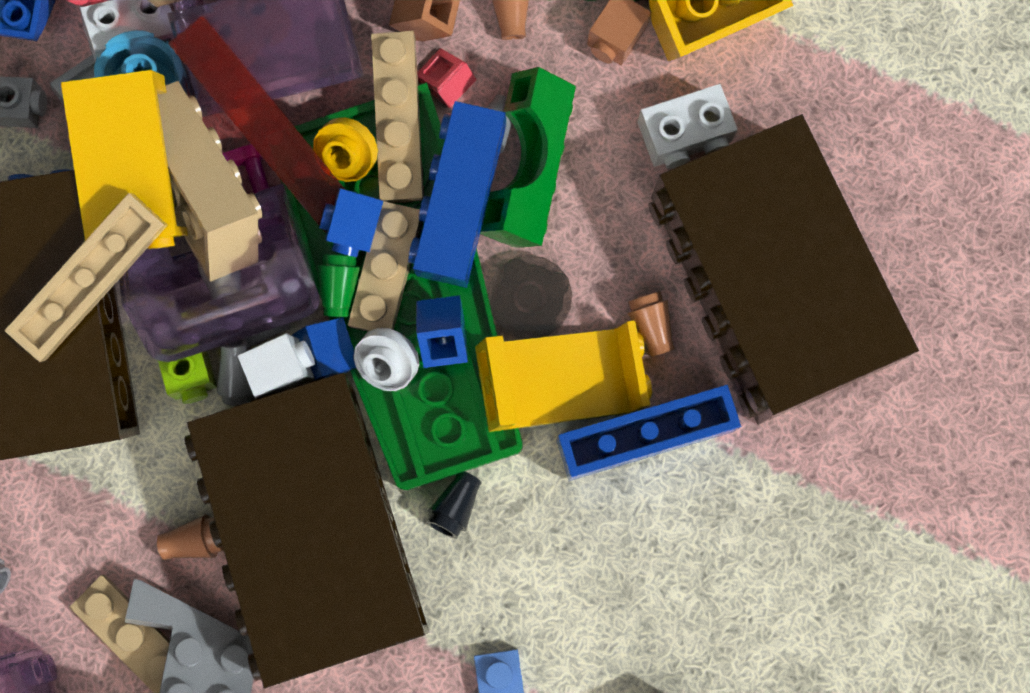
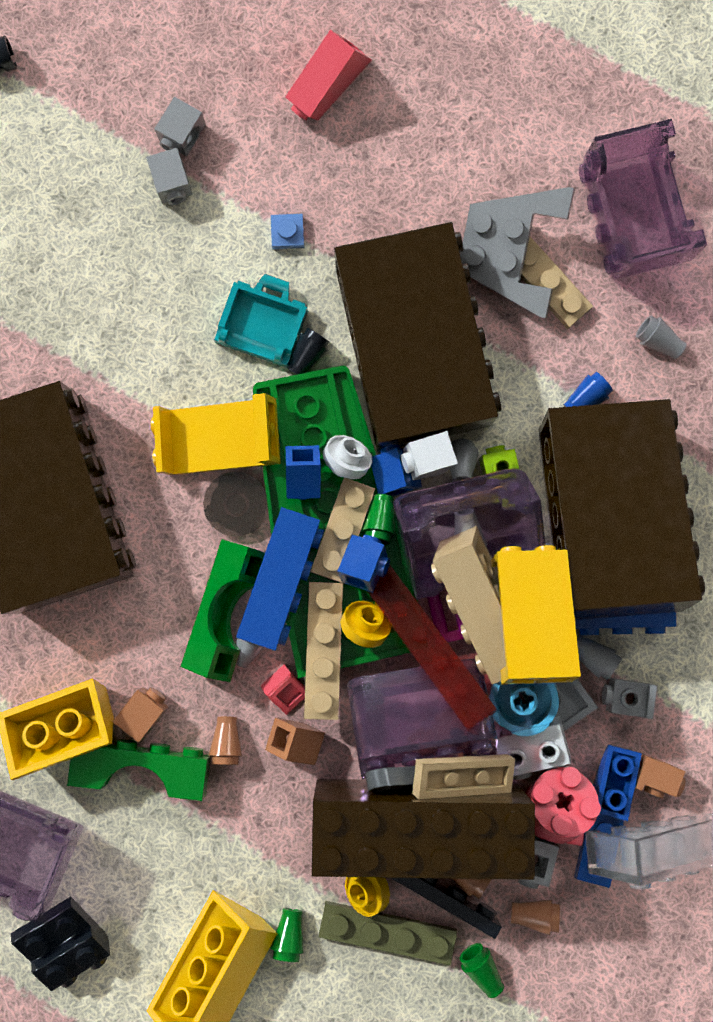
camera: 175 degrees left, 5 degrees up
tan plate [5,193,168,362] -> none
nougat cone [157,514,224,560] -> none
blue brick [556,385,741,481] -> none
nougat cone [627,291,675,357] -> none
white brick [637,84,738,169] -> none
none -> teal piece [214,274,308,368]
none -> blue cone [563,372,613,407]
none -> light grey cone [577,635,622,680]

